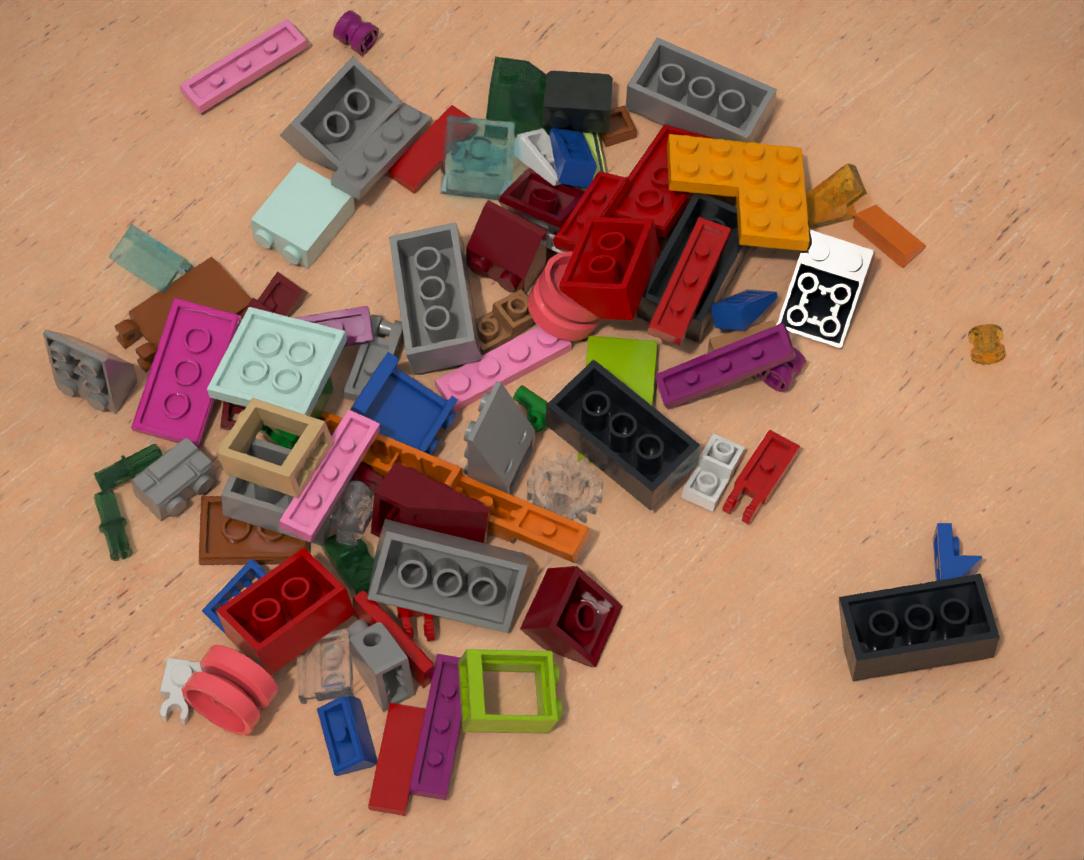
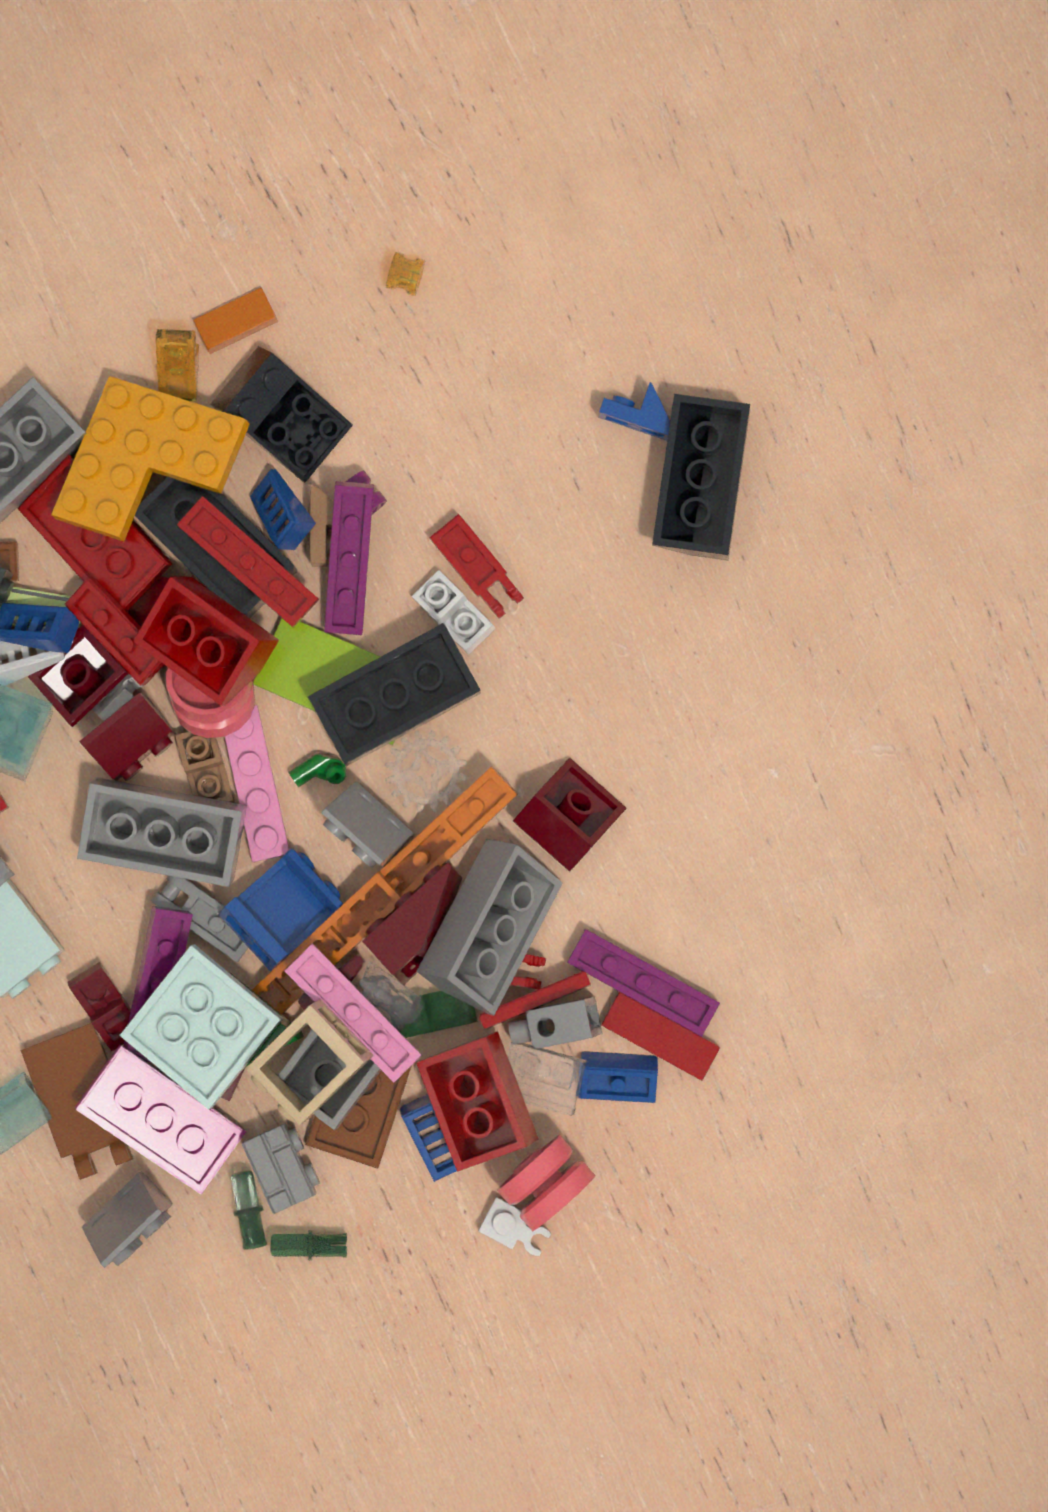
camera: 70 degrees left, 25 degrees up
lime window [458,649,562,733] -> none

